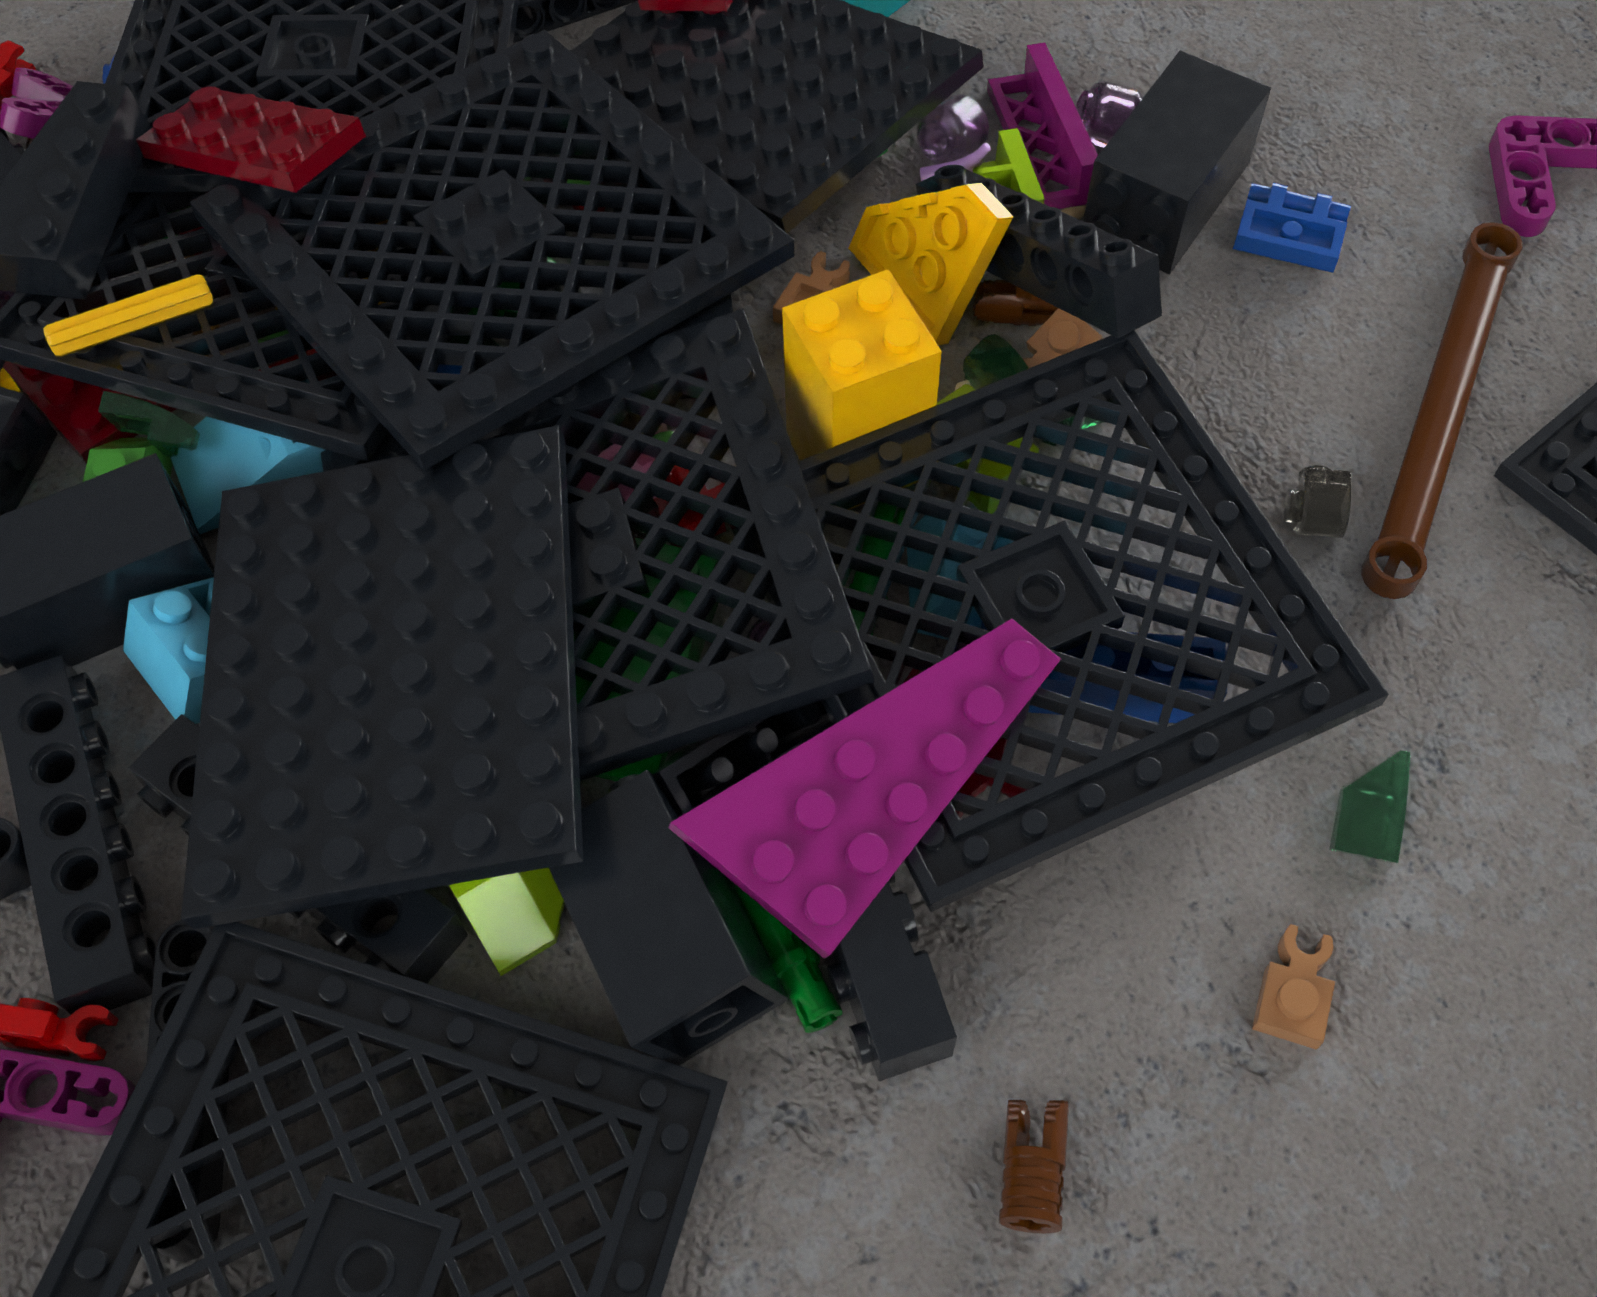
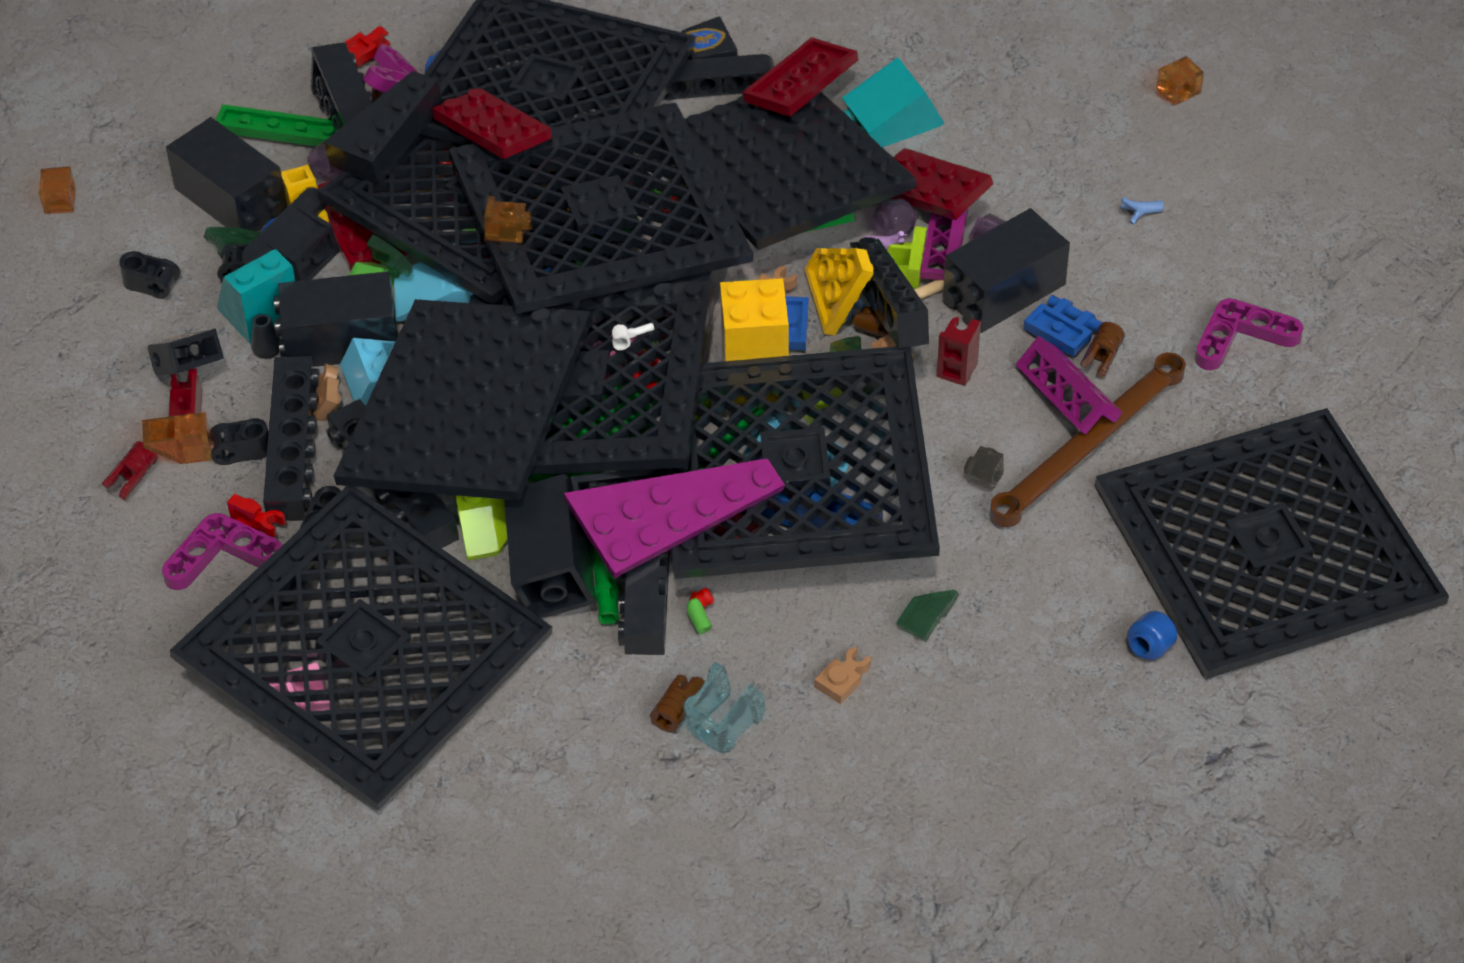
camera: 20 degrees right, 10 degrees down
yellow axle [43,274,213,357] -> none
none -> medium nougat plate [313,364,341,421]
none -> clear orange brick [484,196,531,242]
none -> white hand [612,323,654,350]
none -> clear light blue piece [683,662,766,753]
none -> bright green arm [687,588,714,635]
none -> dark red plate [890,148,993,220]
none -> dark red hinge [937,317,981,387]
none -> magenta fence [1015,335,1123,434]
none -> reddish brown hinge [1080,322,1125,379]
none -> medium blue bar [1121,197,1164,224]

